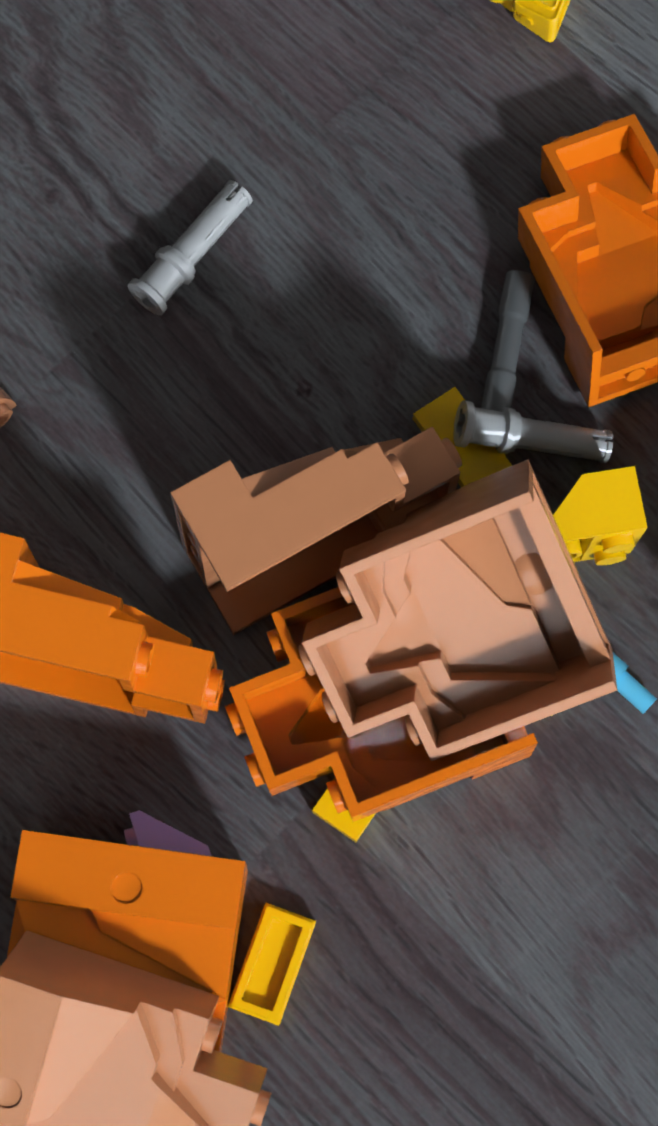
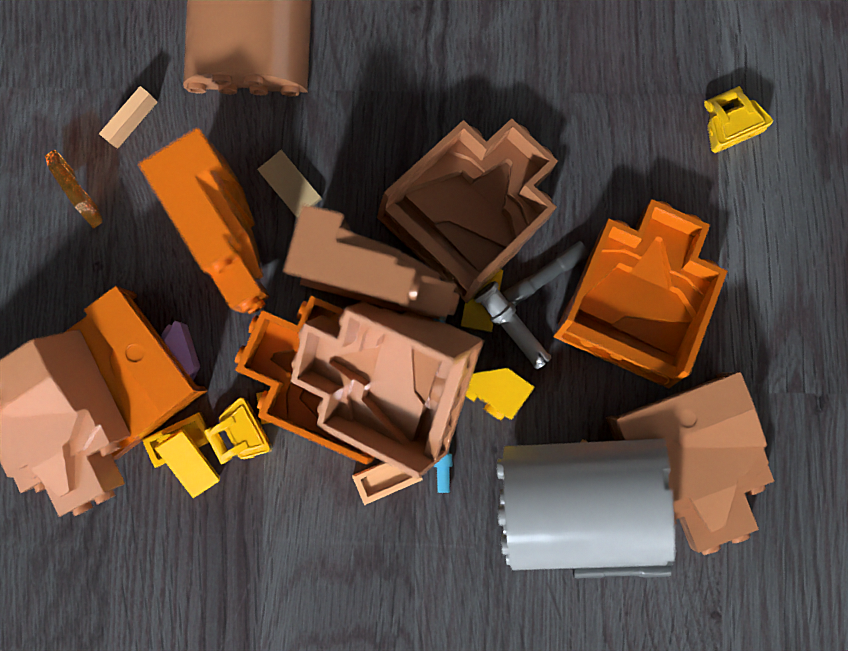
camera: 50 degrees right, 10 degrees up
light grey pin [127,180,253,316] -> none
none -> yellow tile [155,428,220,498]
none -> yellow piece [204,397,273,465]
none -> tan tile [257,150,322,218]
none -> light nougat tile [352,461,423,505]
none -> nougat panel [377,118,558,303]

